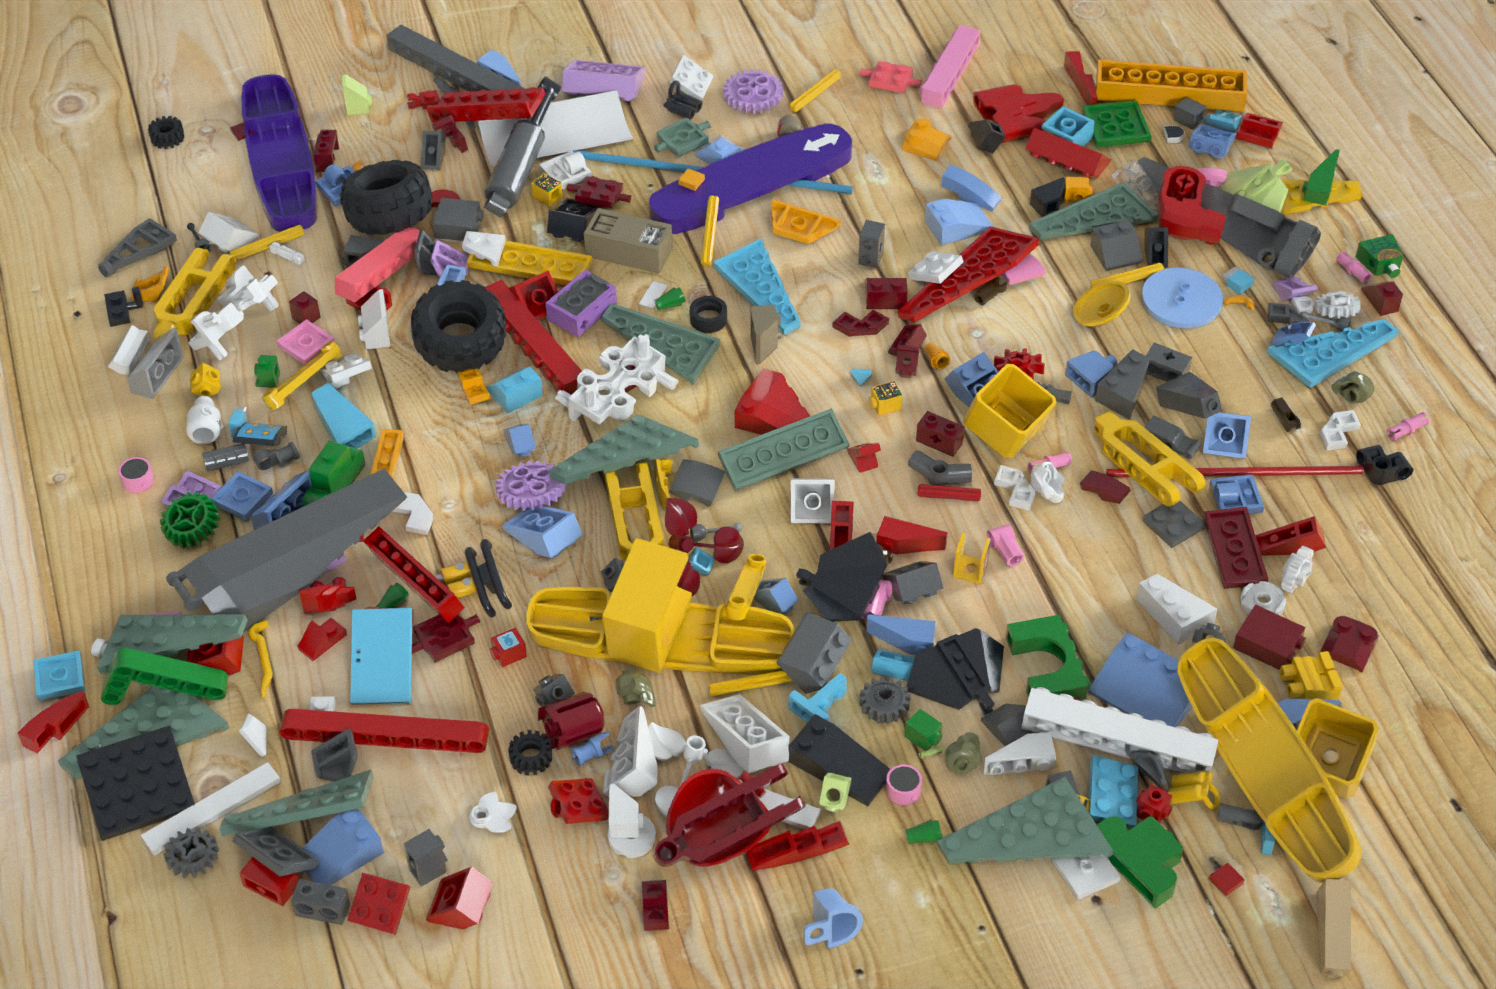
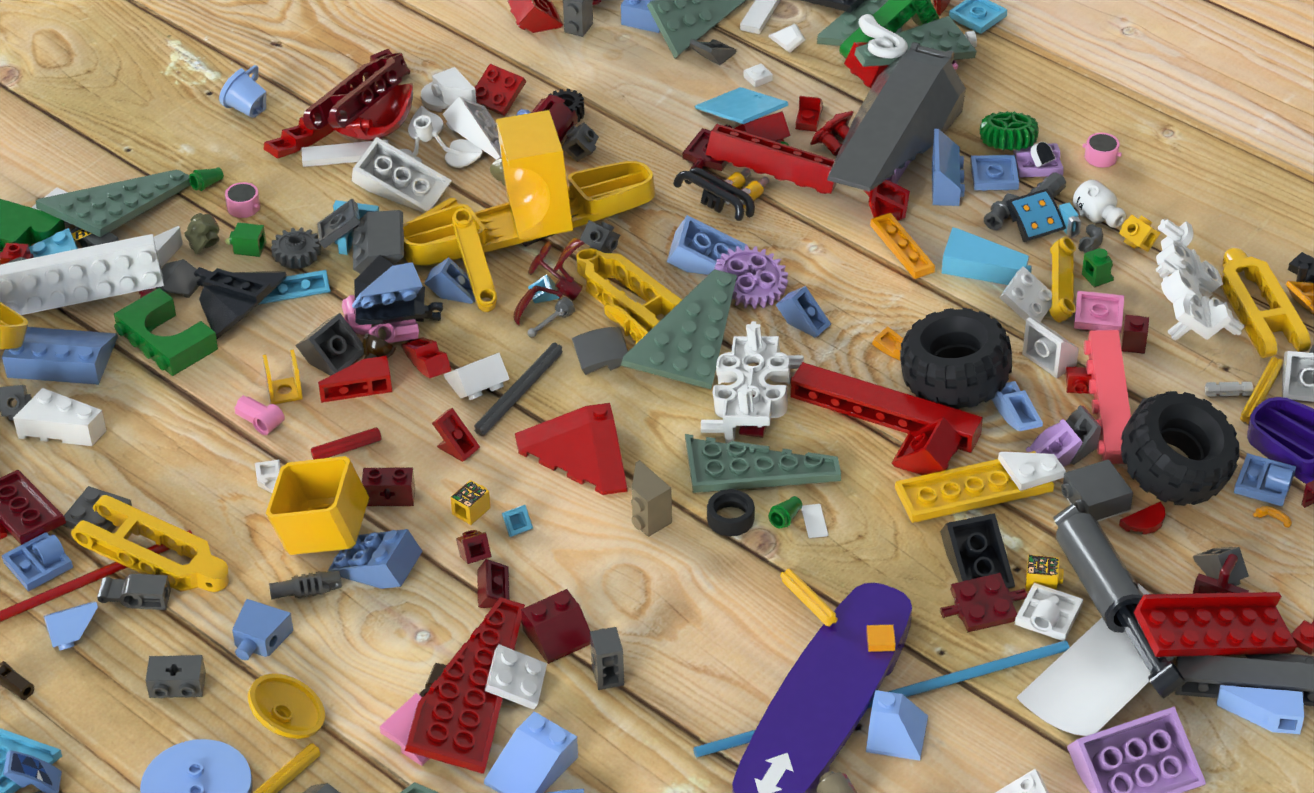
camera: 150 degrees right, 5 degrees down
white piece [108,325,150,375] -> none
light grey slope [127,328,184,399] -> none
yellow piece [248,620,273,698] -> none
red beam [279,709,490,753] -> none
green brick [302,440,365,507] -> none
white tile [392,492,434,535] -> none
white plate [469,792,517,833] -> none
medium azure slope [485,367,543,413] -> none
red brick [489,627,527,668] -> none
piece [546,270,617,337] -> none
dark tan piece [584,208,673,273] -> none
sand green plate [654,118,711,157] -> none
black piece [663,80,703,120] -> none
medium azure wing [713,238,801,335] -> none
sand green plate [717,408,850,492] -> none
light orange wing [771,199,841,245] -> none
black slope [788,714,890,807] -> none
yellowish green brick [819,773,851,812] -> none
dark red tile [832,310,889,337] -> none
medium blue slope [866,615,936,655] -> none
dark grey piece [908,450,972,486] -> none
light orange cone [924,342,950,370] -> none
red gear [994,348,1045,380] -> none
bright pink pin [1027,451,1072,474] -> none
white hair [1030,461,1064,503] -> none
dark red slope [1080,470,1131,504] -> none
dark grey wedge [1095,349,1150,420] -> none
dark grey slope [1156,372,1222,419] -> none
none -> dark grey tile [317,199,361,249]
none -> light blue slope [352,262,423,308]
none -> dark grey axle [474,343,563,436]
none -> white plant [859,14,908,59]
none -> black tile [1031,142,1056,167]
none -> dark grey piece [1078,224,1103,253]

